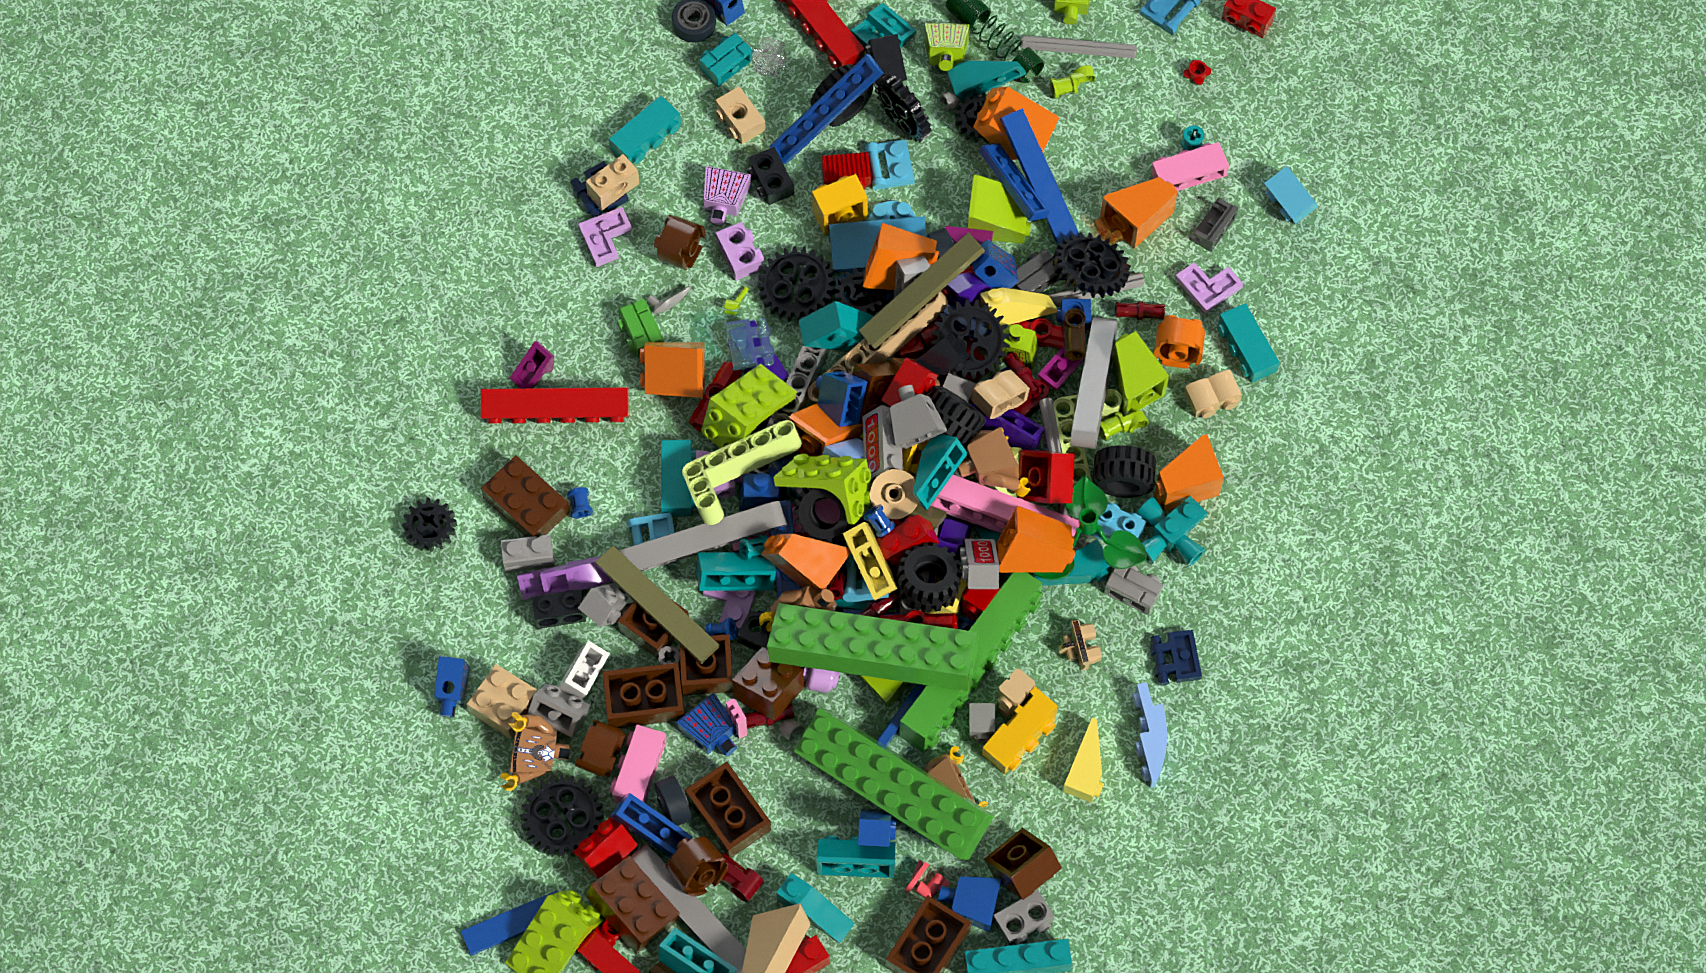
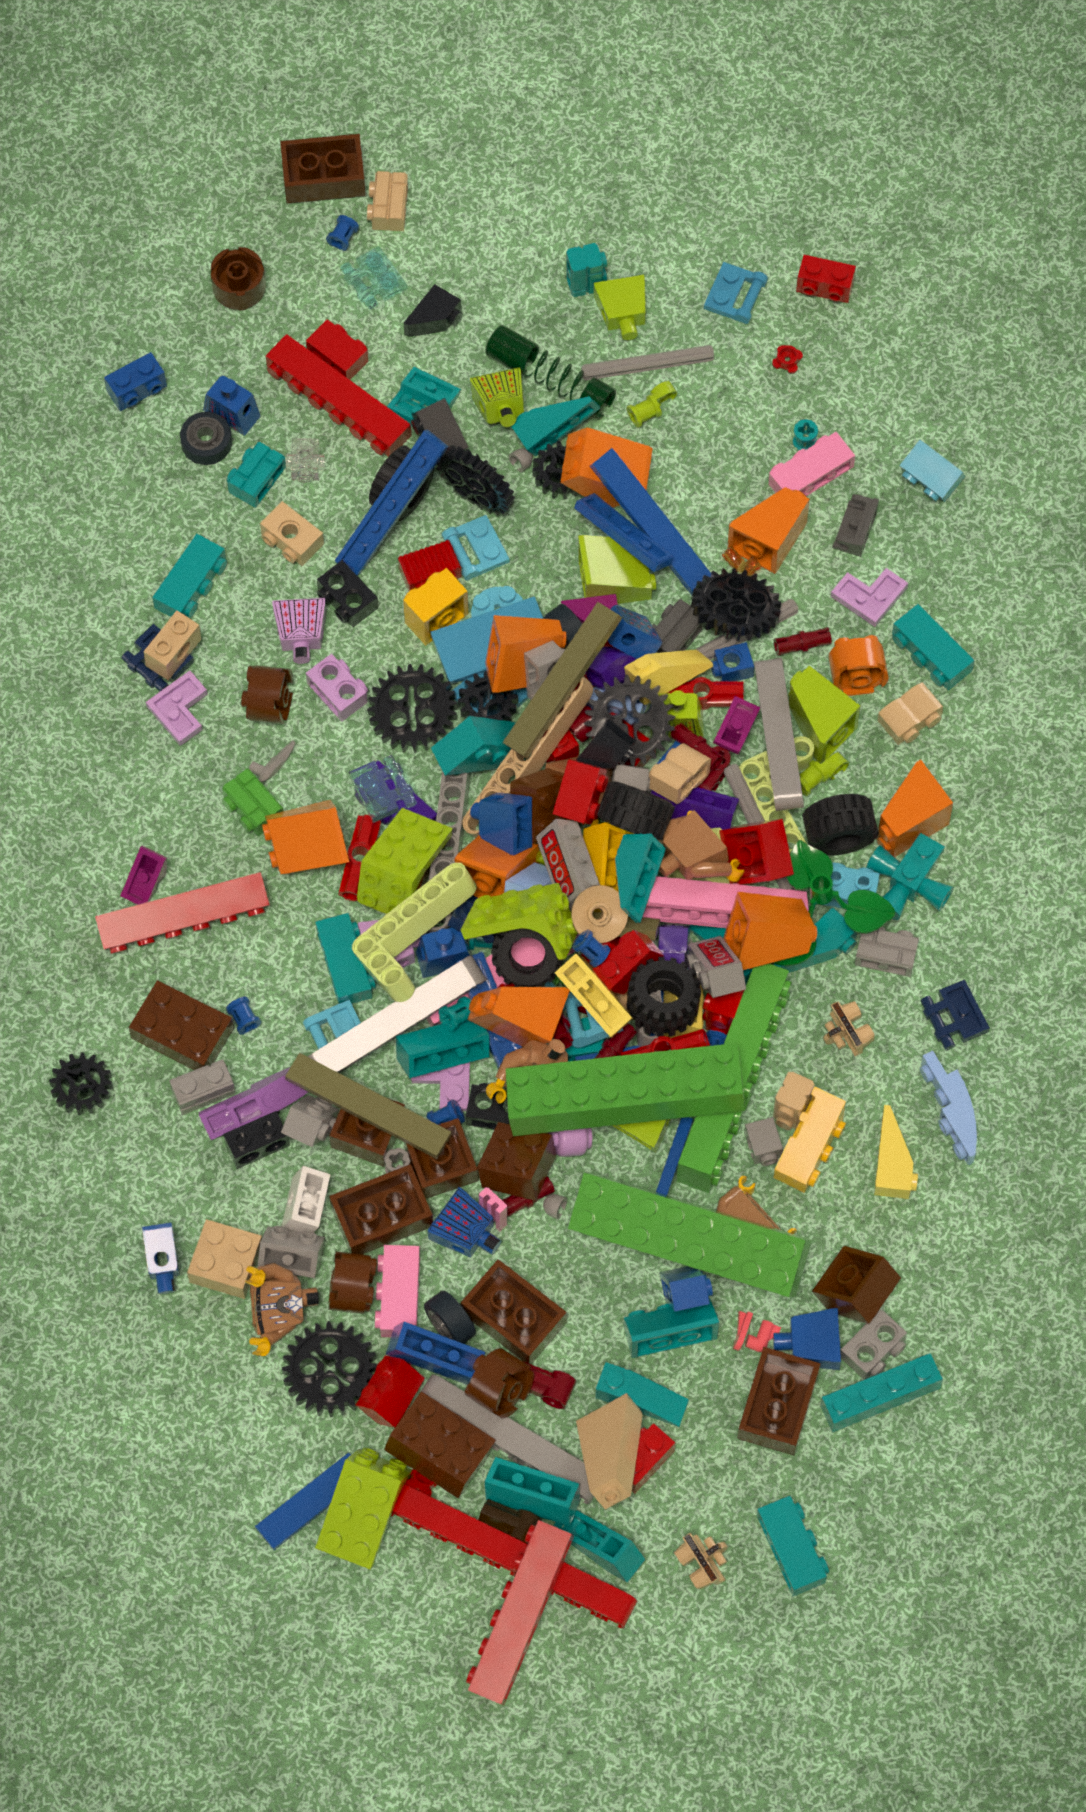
camera: 15 degrees left, 0 degrees up
lime hand [724,286,749,315] -> none
light grey torso [890,385,947,449] -> none
dark brown piece [1062,308,1086,361] -> none

